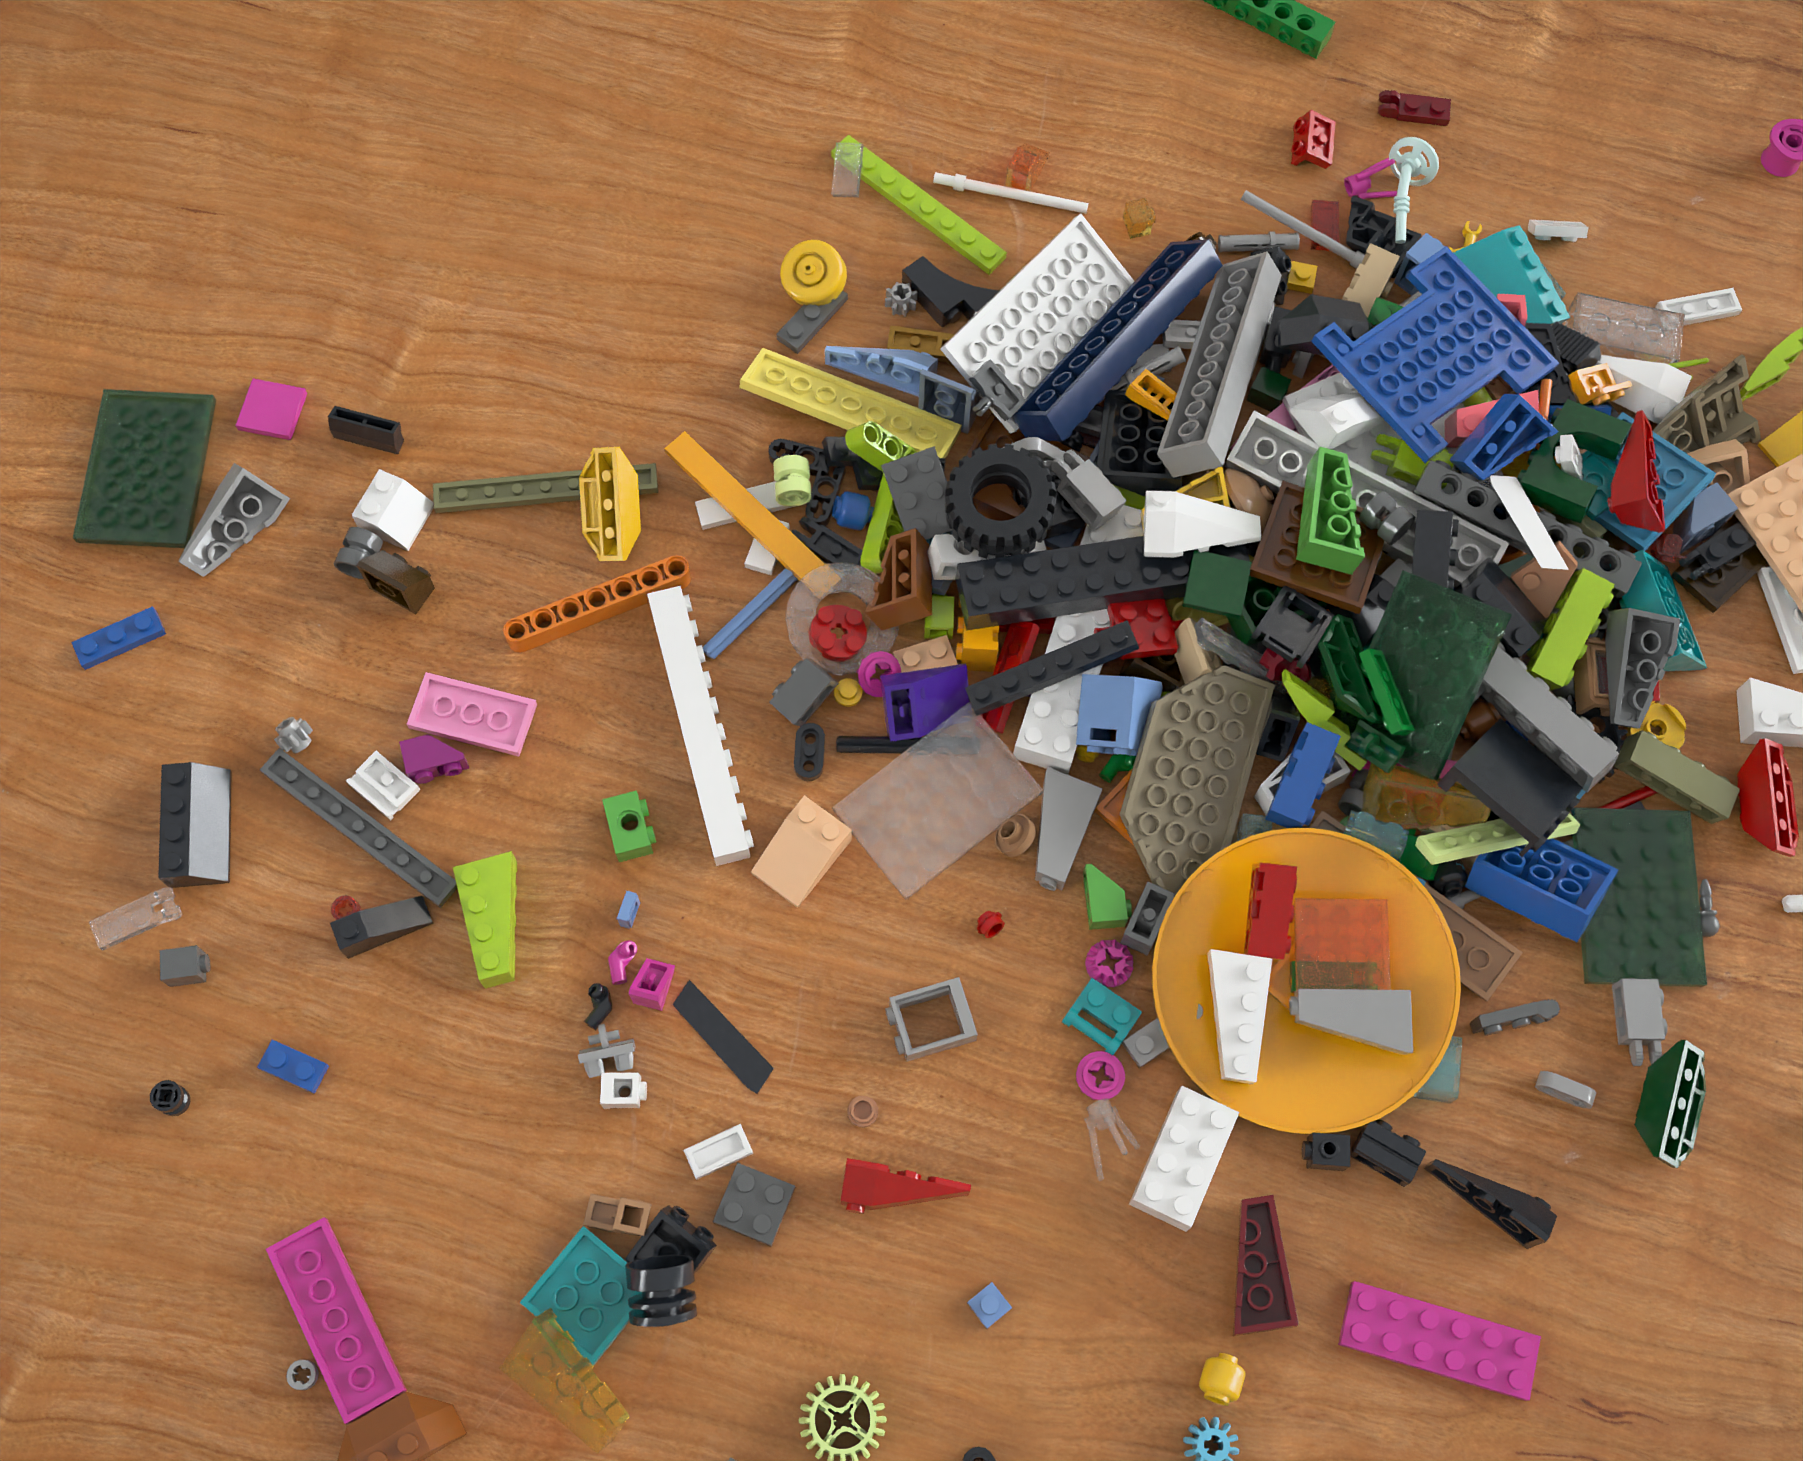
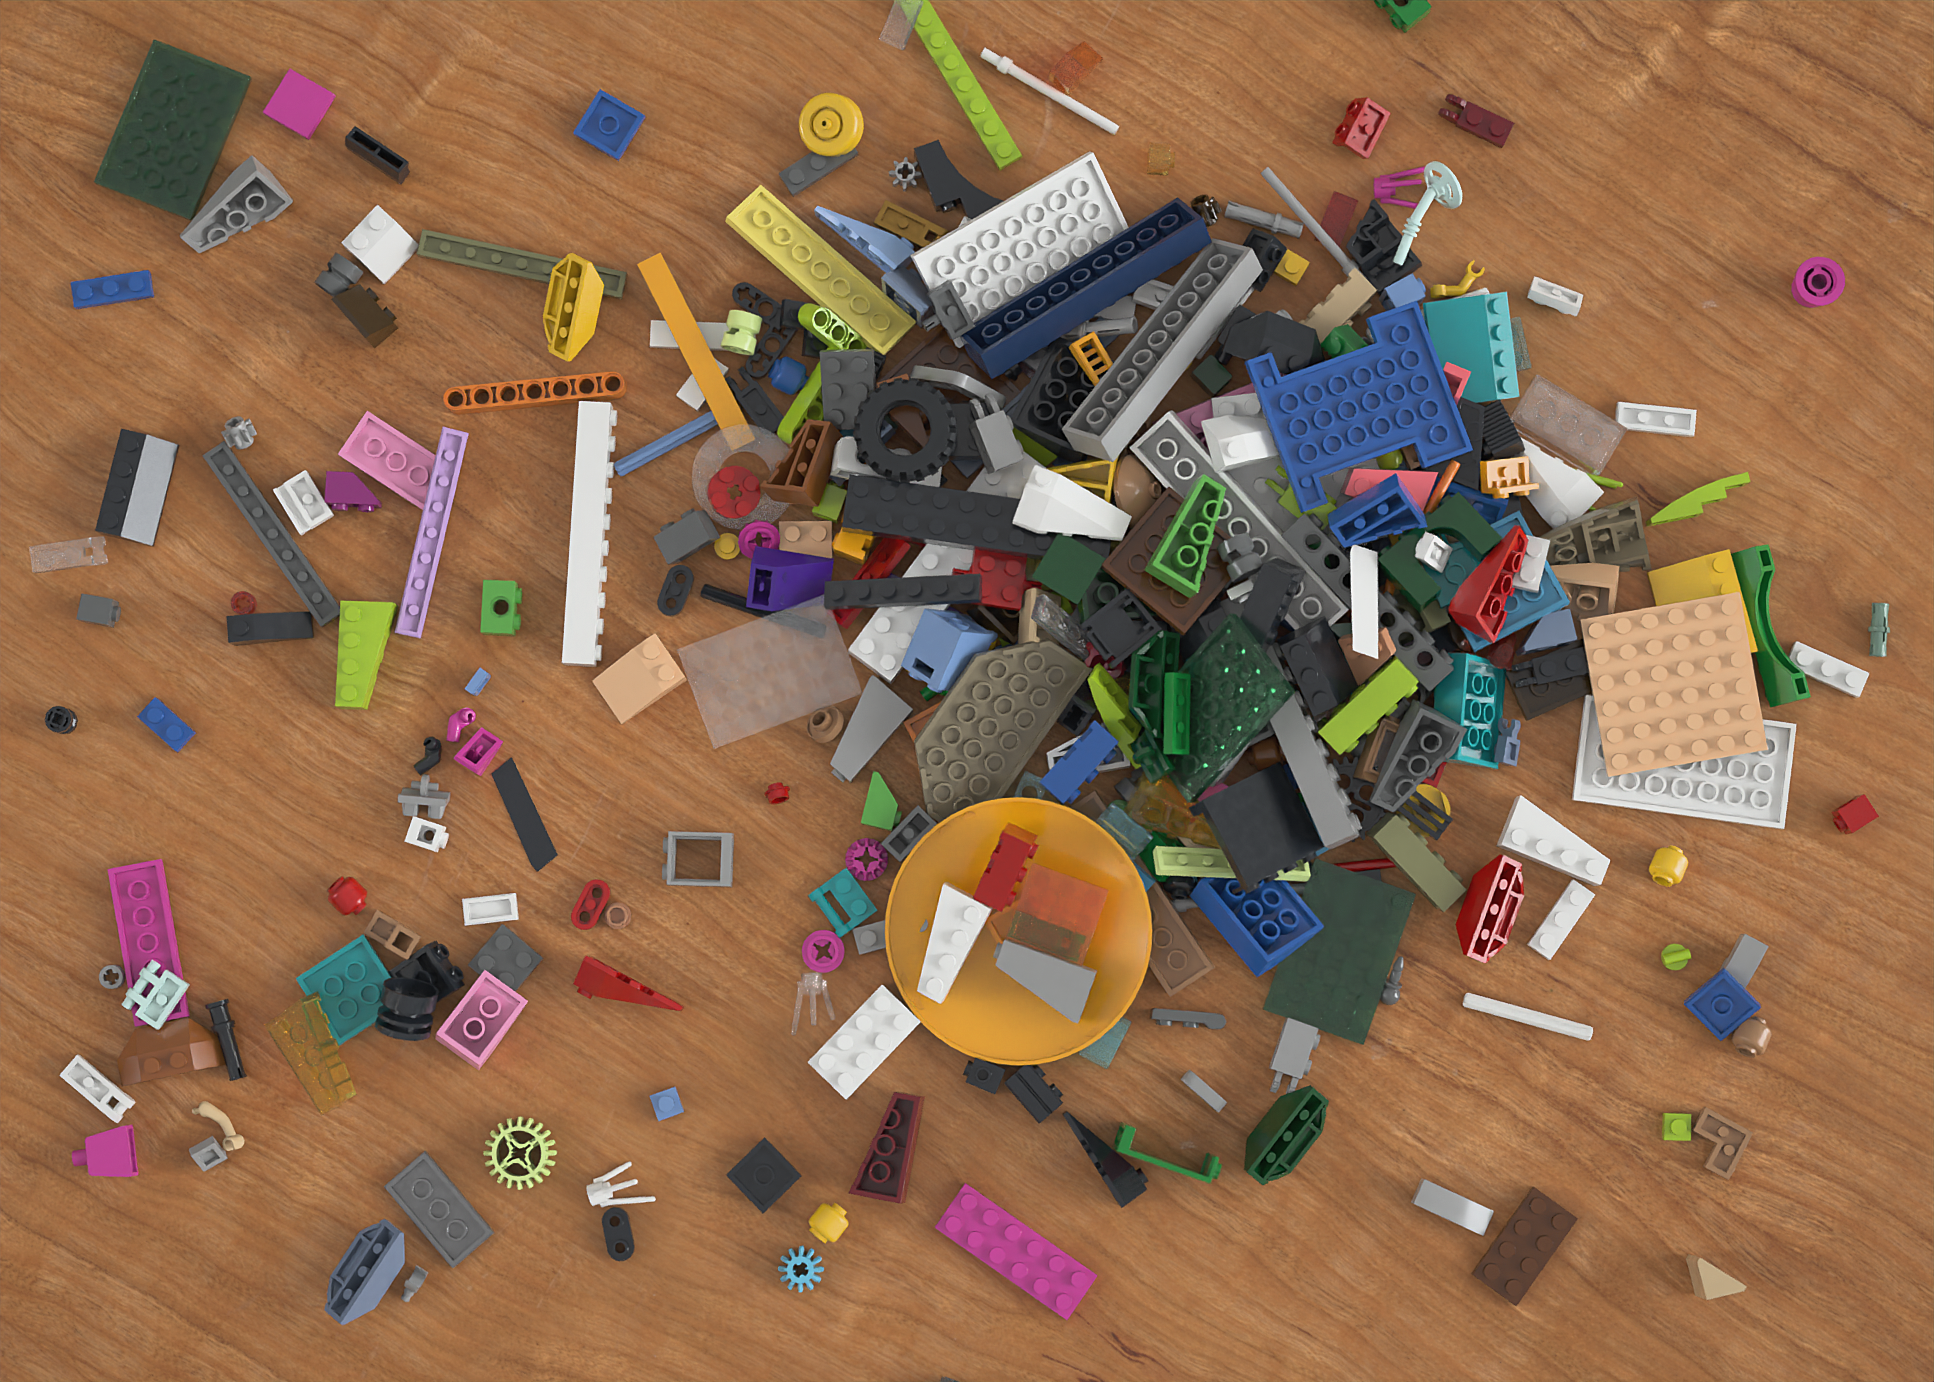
camera: 20 degrees right, 15 degrees up
none -> light aqua plate [121,960,190,1029]
none -> black pin [205,999,247,1081]
none -> red head [327,876,367,916]
none -> lavender tile [394,427,469,638]
none -> bright pink slope [436,970,528,1070]
none -> red plate [571,879,611,930]
none -> blue plate [573,89,645,161]
none -> white plant [586,1162,656,1208]
none -> black plate [726,1137,802,1213]
none -> green panel [1112,1122,1222,1184]
none -> white plate [1227,579,1255,604]
none -> black tile [1396,791,1453,841]
none -> sand blue plate [1494,718,1521,766]
none -> white plate [1512,535,1550,593]

